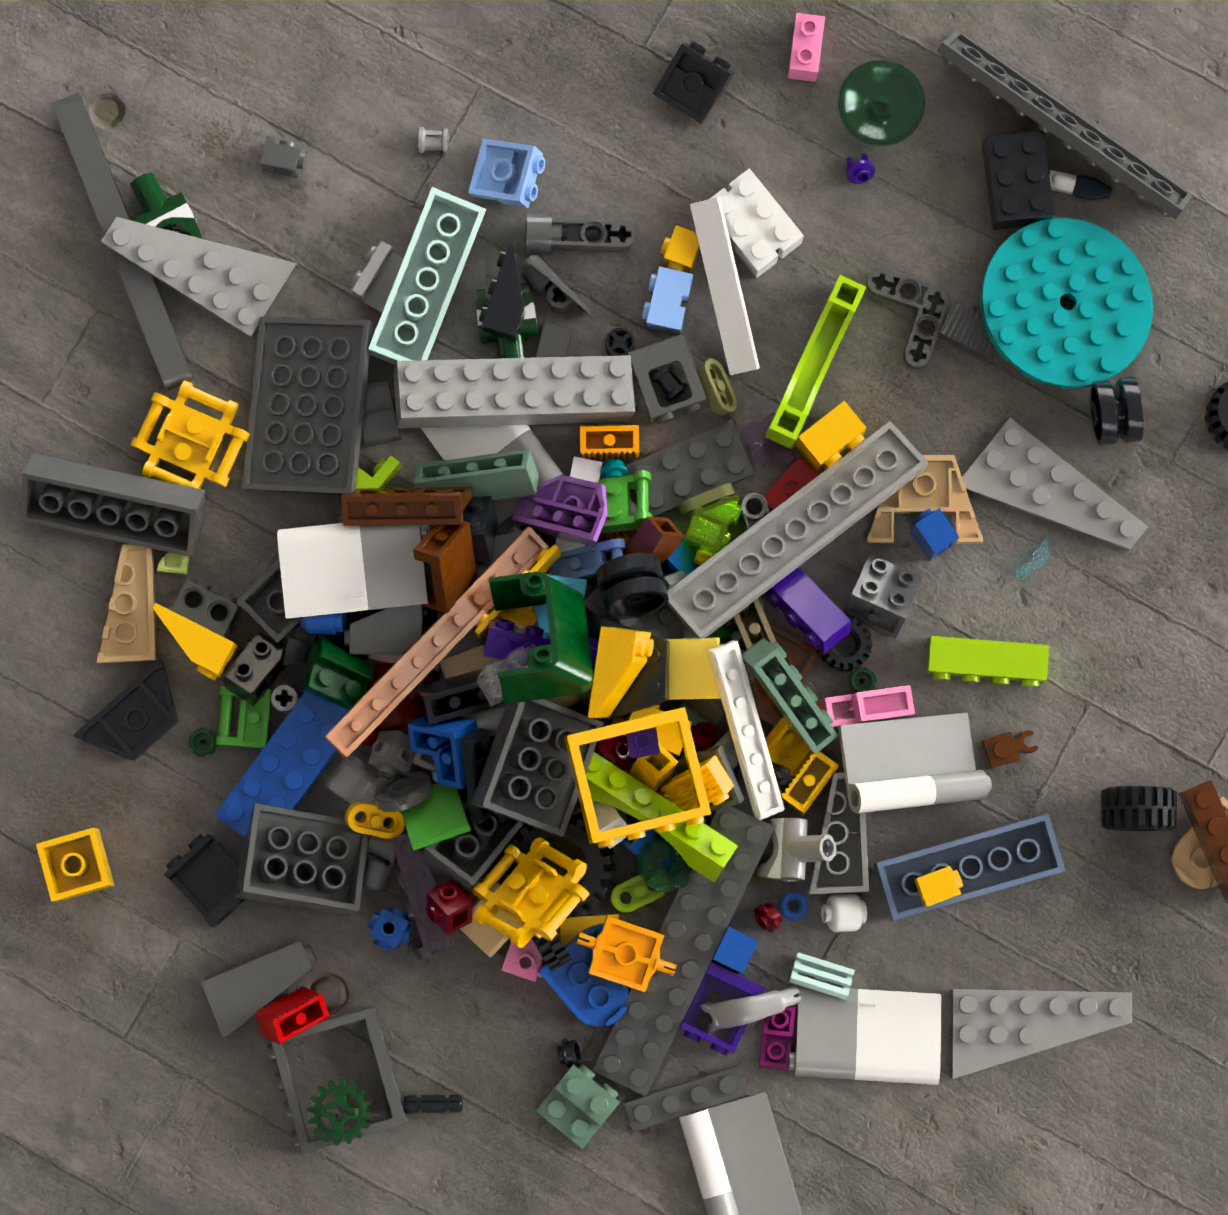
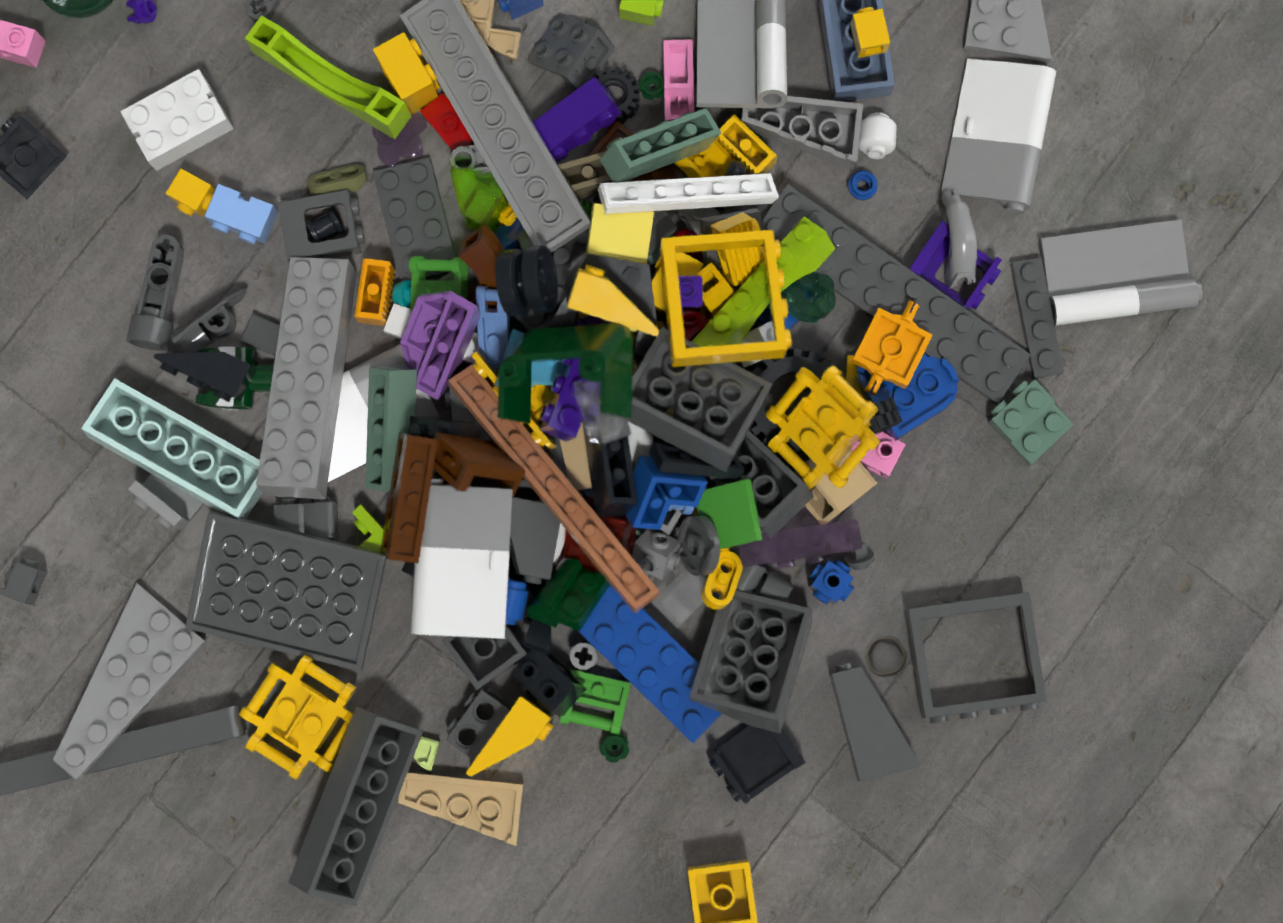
camera: 80 degrees left, 0 degrees up
black wing [74,659,179,761] -> none
dark green connector [129,172,202,239] -> none
red brick [255,986,329,1045] -> none
dark green gear [307,1079,373,1145] -> none
black axle [404,1095,463,1113] -> none
light grey bush [418,127,449,154] -> none
dark red brick [425,880,473,935] -> none
light blue plate [468,138,545,208] -> none
black plate [557,1038,581,1068] -> none
black wheel [605,328,634,356] -> none
lime plate [611,870,668,913] -> none
olive plate [677,483,736,519] -> none
white tile [690,197,760,375] -> none
blue piece [712,927,758,974] -> none
dark red plate [754,903,782,933] -> none
light grey connector [755,818,836,881] -> none
magenta slope [759,1007,796,1071] -> none
light aqua tile [789,952,855,1000] -> none

